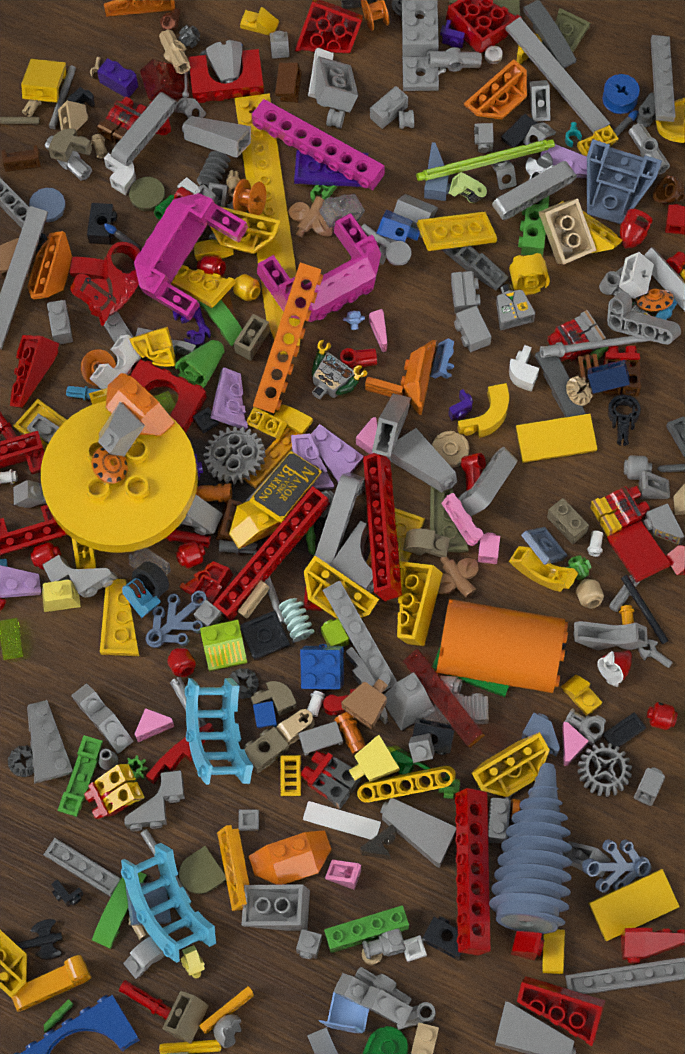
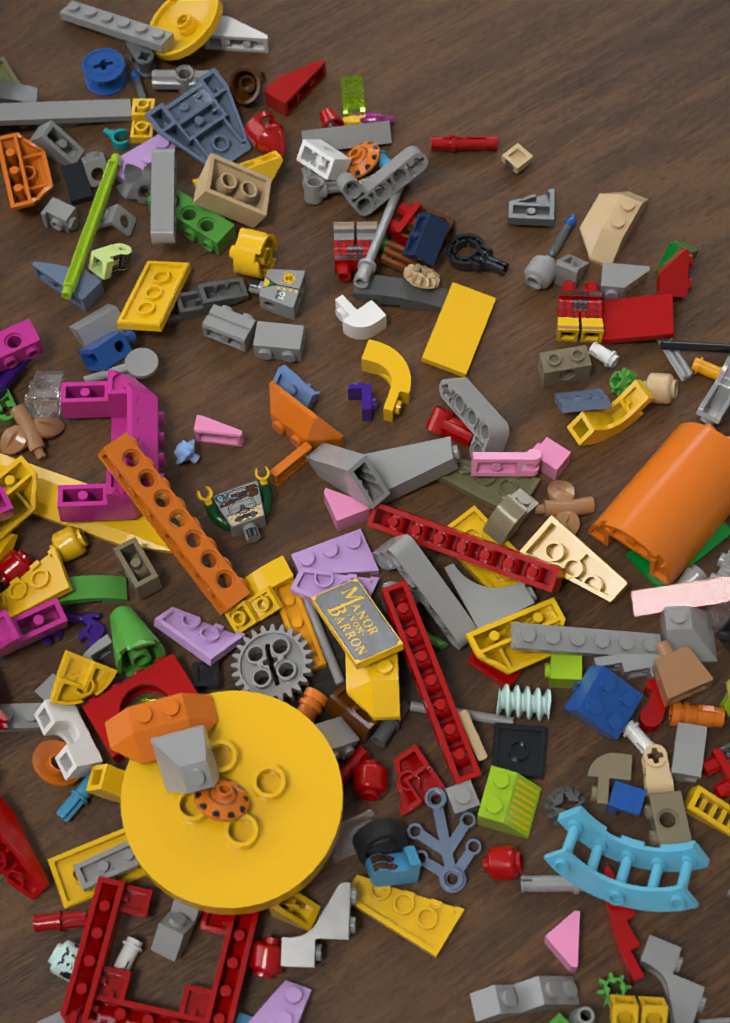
camera: 60 degrees left, 5 degrees down
light yellow torso [42,580,81,612] -> none
red piece [340,348,377,370] -> none
tan tile [432,431,469,468] -> none

